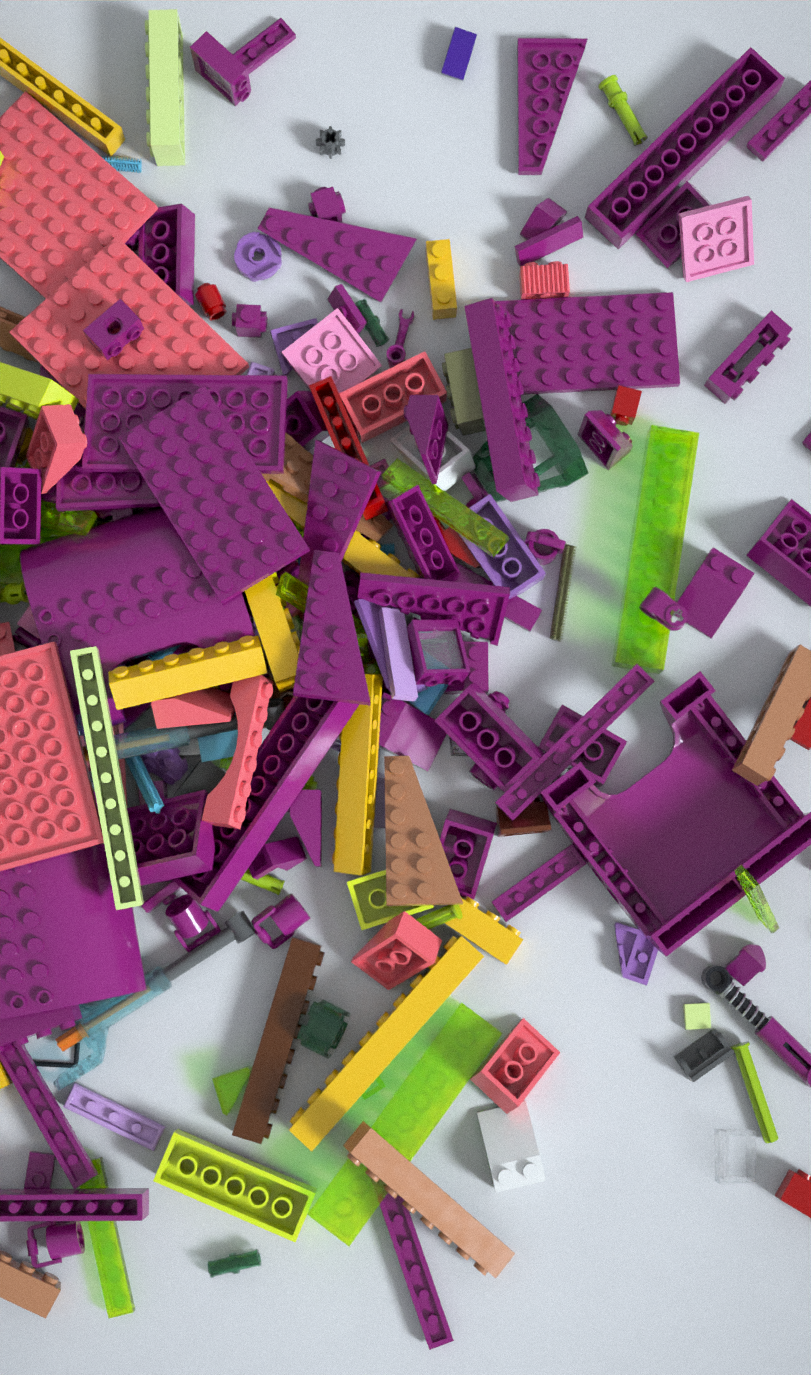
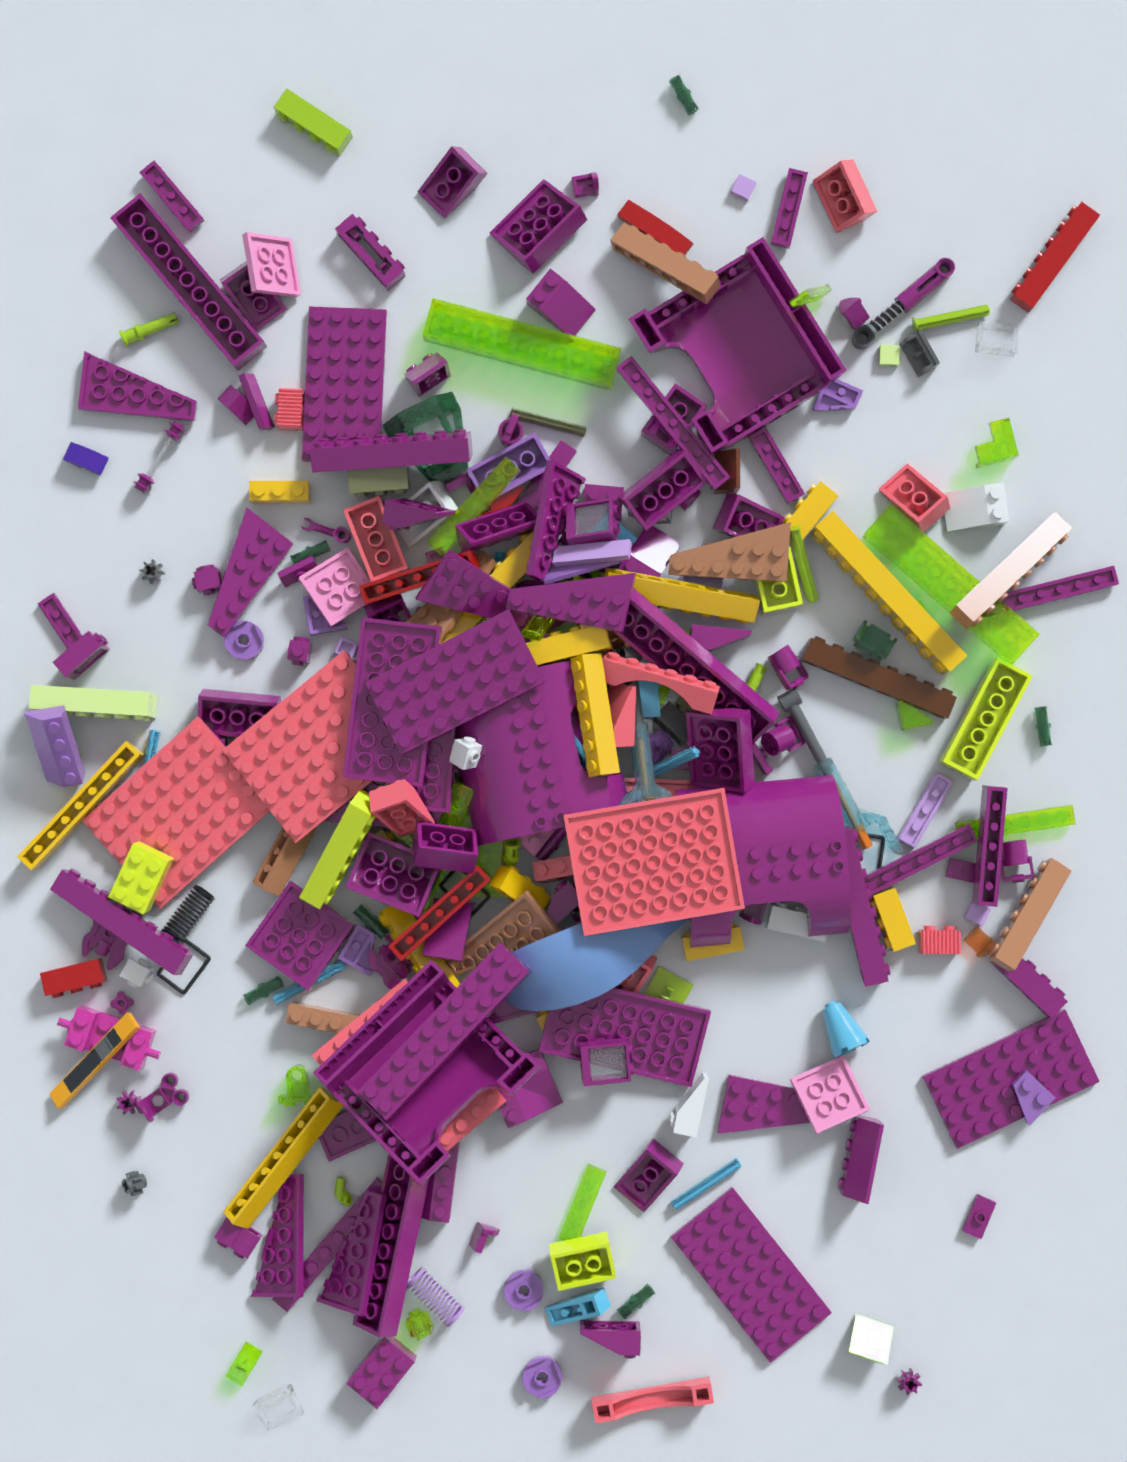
camera: 80 degrees left, 5 degrees up
yellowish green brick [70,646,144,910] -> none
magenta brick [83,299,144,360] -> none
red brick [195,283,227,321] -> none
magenta slope [249,837,307,880] -> none
coral slope [351,911,442,990] -> none
magenta plate [488,691,510,713] -> none
red brick [610,385,642,426] -> none
magenta piece [639,587,688,631] -> none
none -> medium lavender slope [24,705,85,787]
none -> magenta axle [133,421,186,493]
none -> white brick [449,736,482,770]
none -> clear neon green panel [975,418,1019,468]

